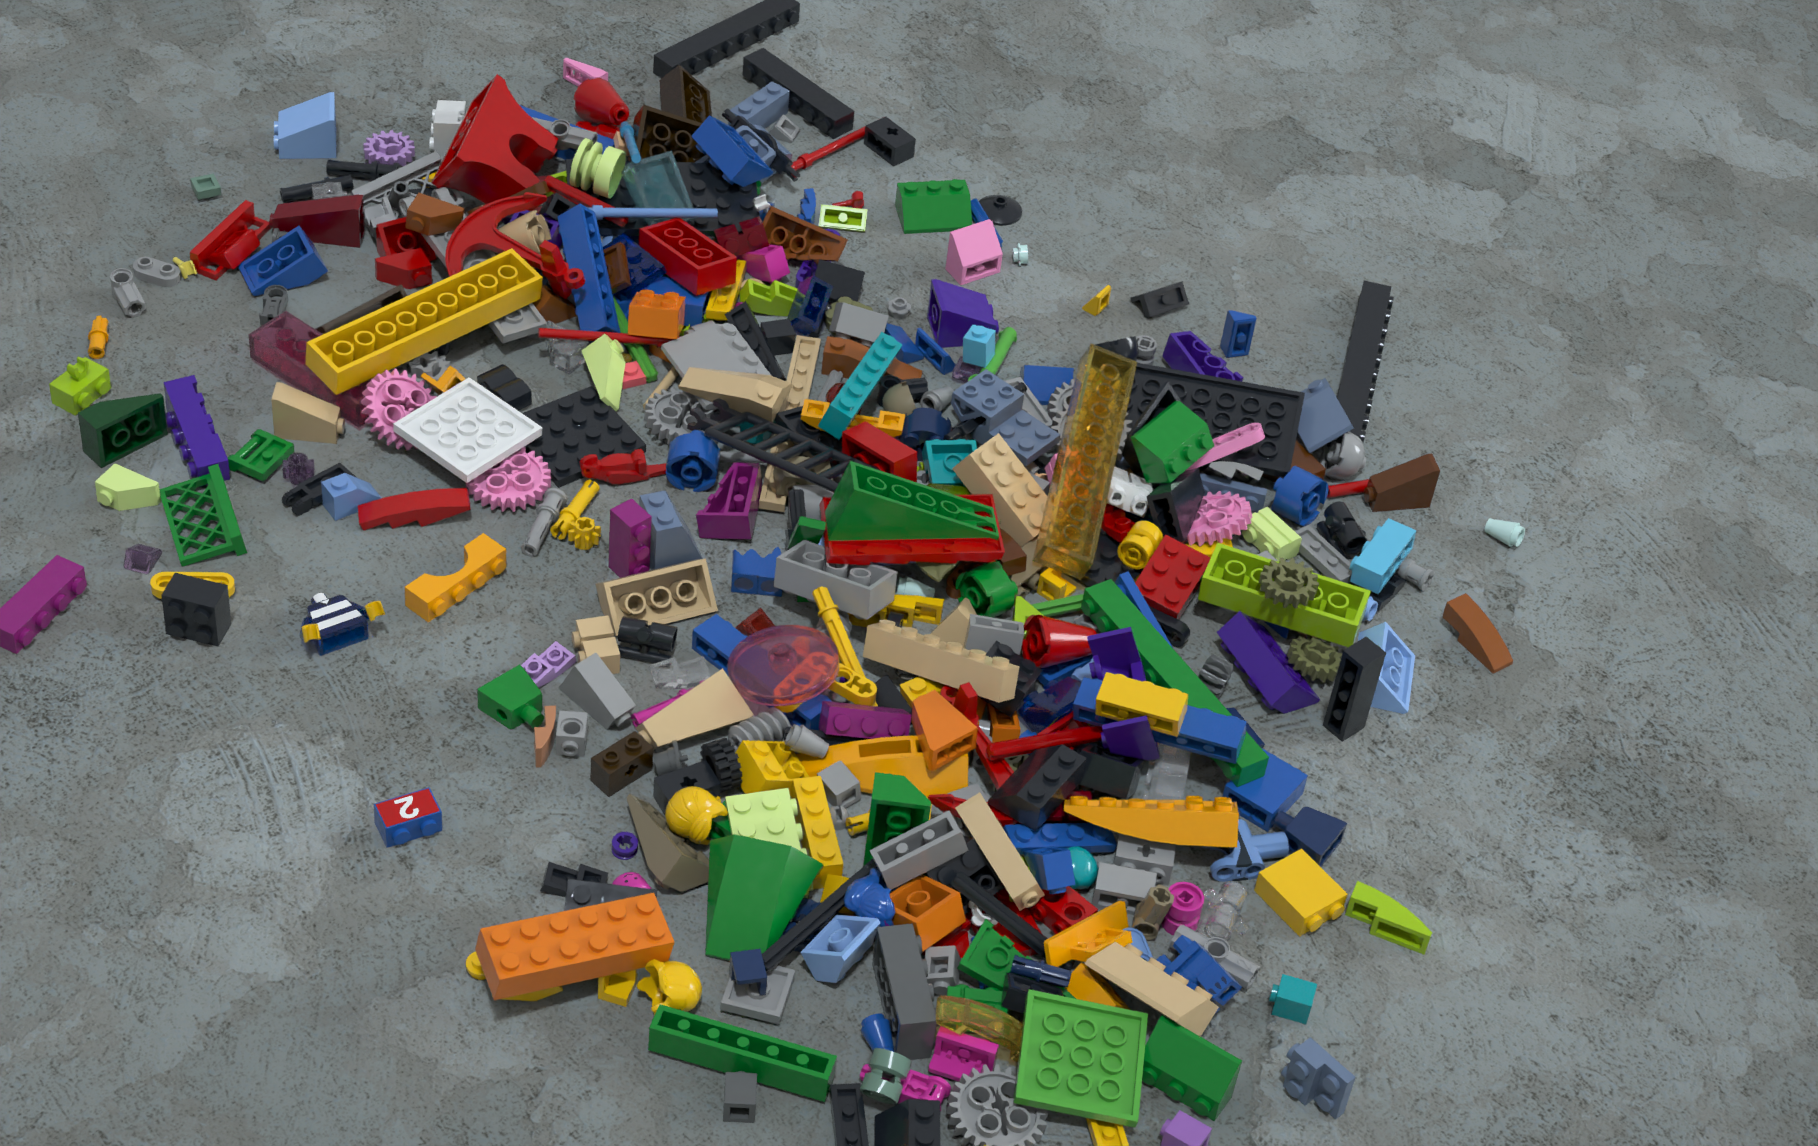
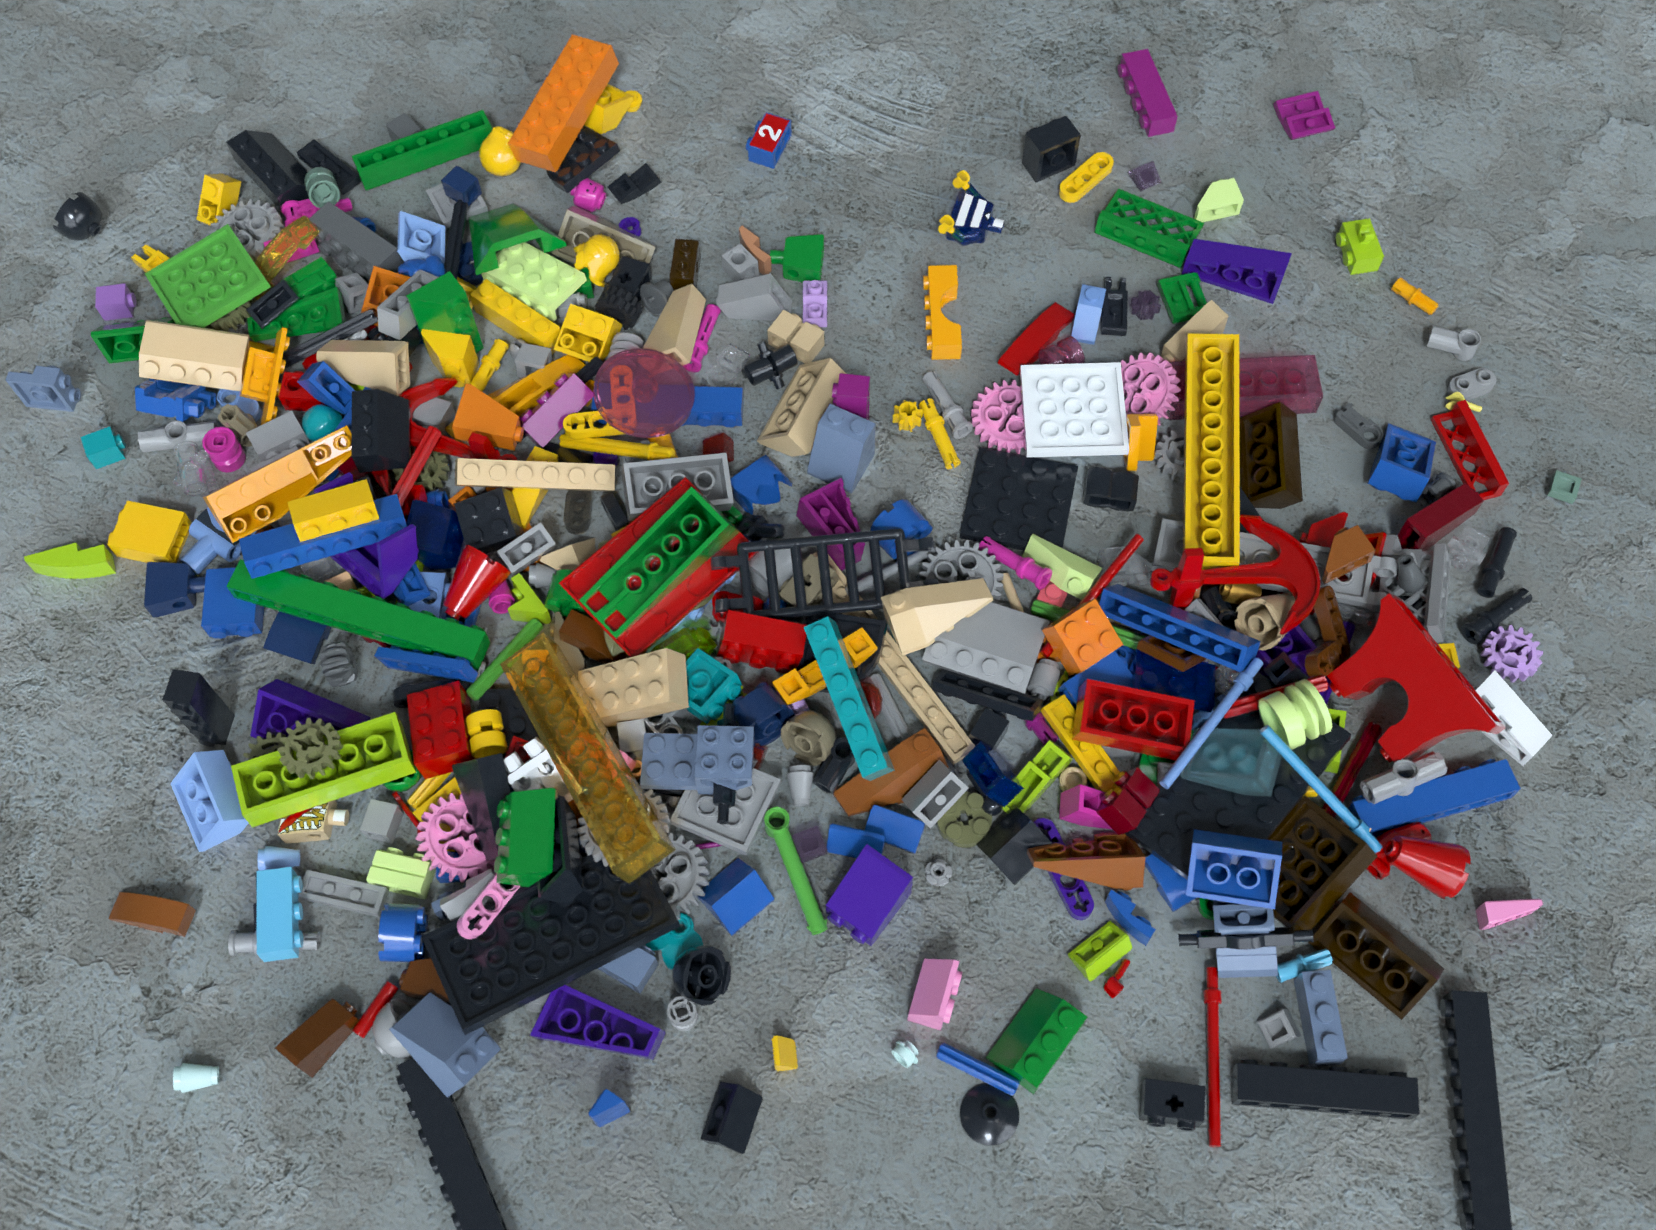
camera: 145 degrees right, 20 degrees up
dark green slope [78,393,168,468] -> none
red slope [208,229,260,269] -> none
light blue slope [274,92,336,159] -> none
red animal [579,449,666,484] -> none
white hand [753,194,771,213] -> none
light grey cone [785,724,829,759] -> none
green tile [788,516,826,549] -> none
medium azure brick [963,325,996,368] -> none
dark blue axle [1010,955,1071,988] -> none
black pin [1317,501,1367,559] -> none
none -> dark pink pin [979,536,1052,590]
none -> clear pink wheel [1038,336,1085,364]

